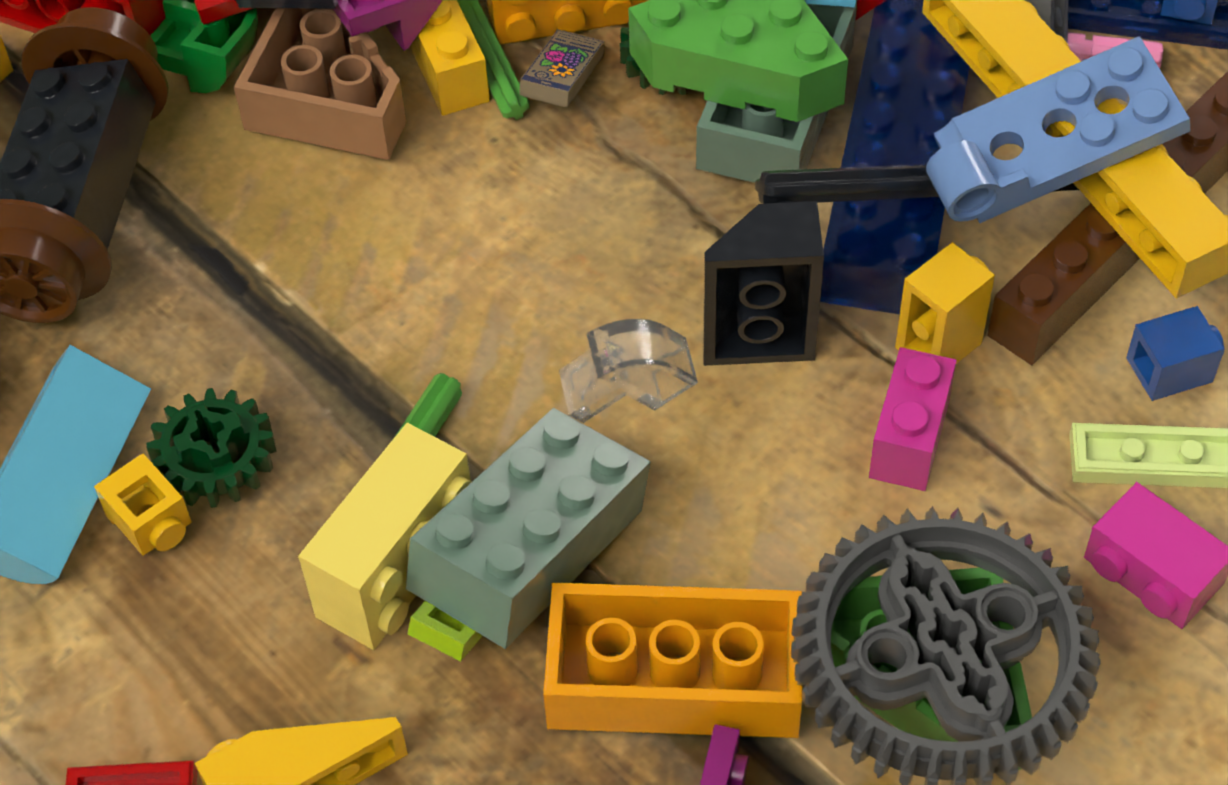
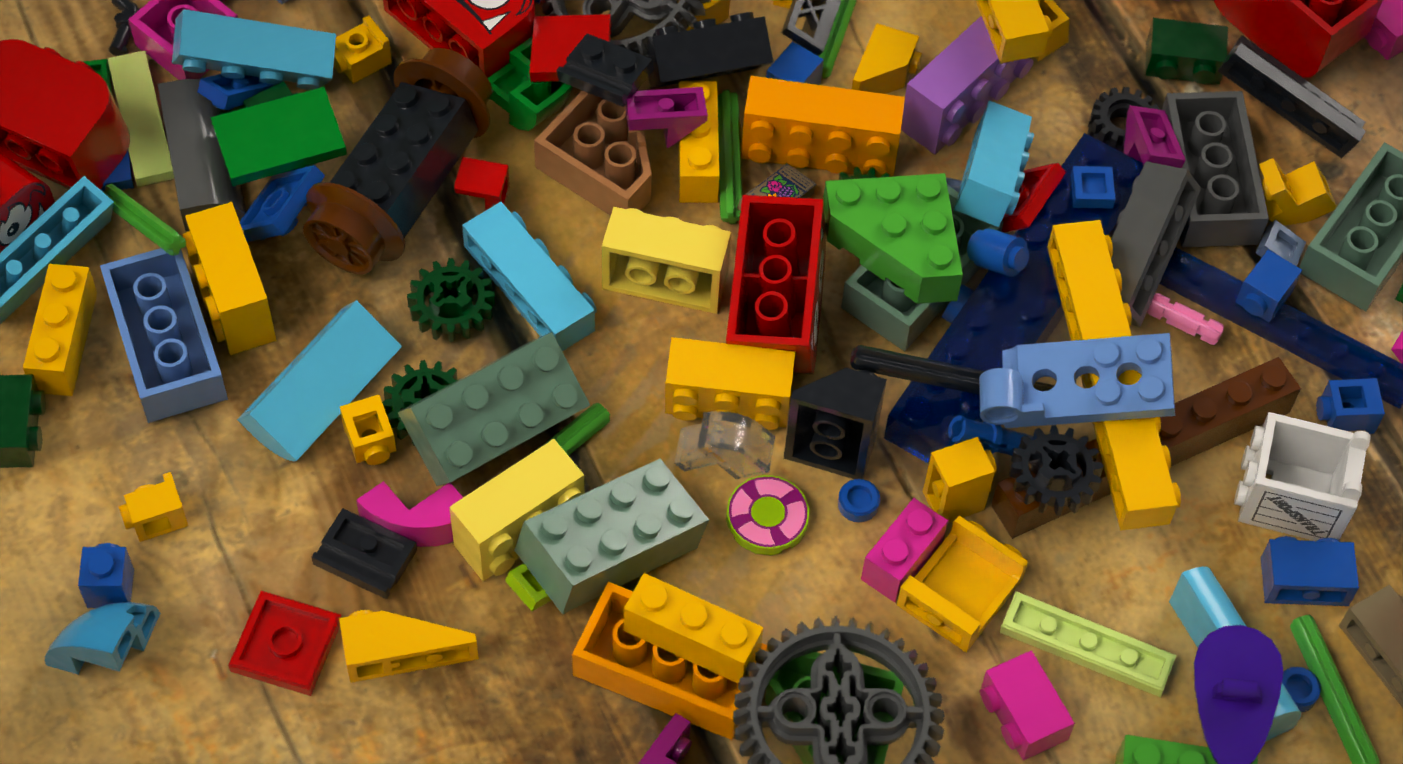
camera: 15 degrees right, 5 degrees up
blue brick [1126,306,1225,401] -> none
none -> black plate [311,508,417,599]
none -> dark pink brick [356,481,463,547]
none -> sand green brick [398,332,590,486]
none -> dark green gear [407,258,495,342]
none -> red panel [454,157,510,211]
none -> medium azure brick [462,202,597,351]
none -> light yellow brick [602,207,731,314]
none -> yellow brick [624,573,764,684]
none -> yellow brick [665,337,796,430]
none -> red brick [726,195,826,374]
none -> tile [726,475,810,556]
none -> blue tile [838,479,880,522]
none -> yellow panel [897,516,1028,653]
none -> blue tile [942,284,975,325]
none -> blue pin [948,415,1033,456]
none -> blue brick [967,228,1029,277]
none -> black gear [1009,425,1104,516]

